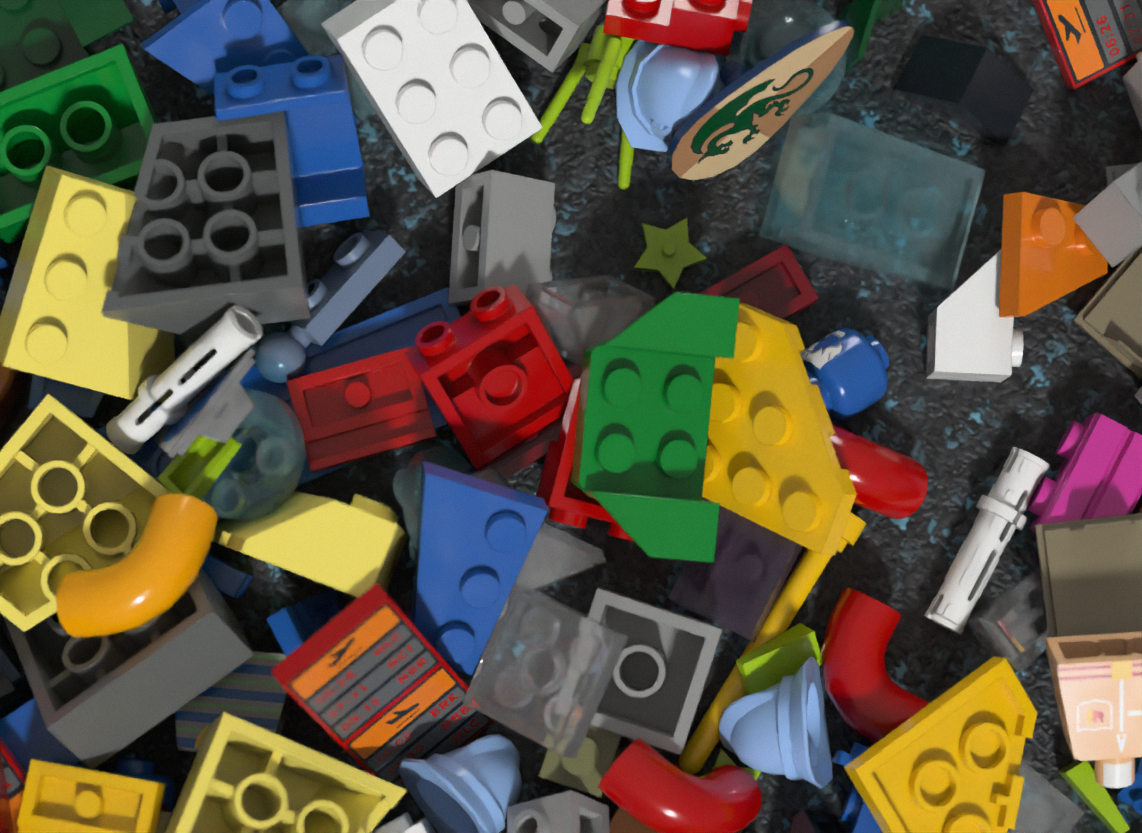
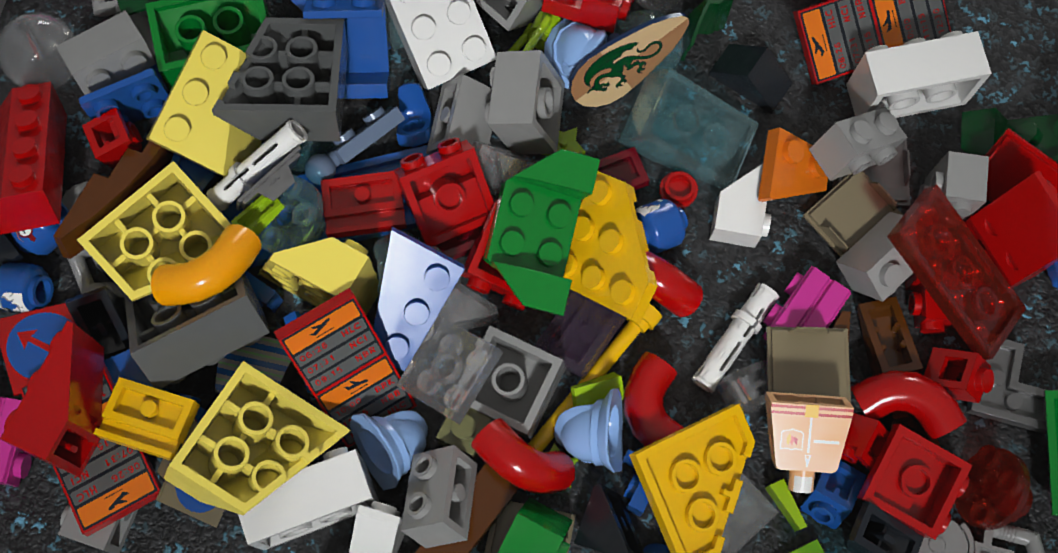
camera: 10 degrees right, 10 degrees down
none -> blue hair [396,82,434,148]
none -> light grey brick [485,50,565,154]
none -> red plate [659,171,698,209]

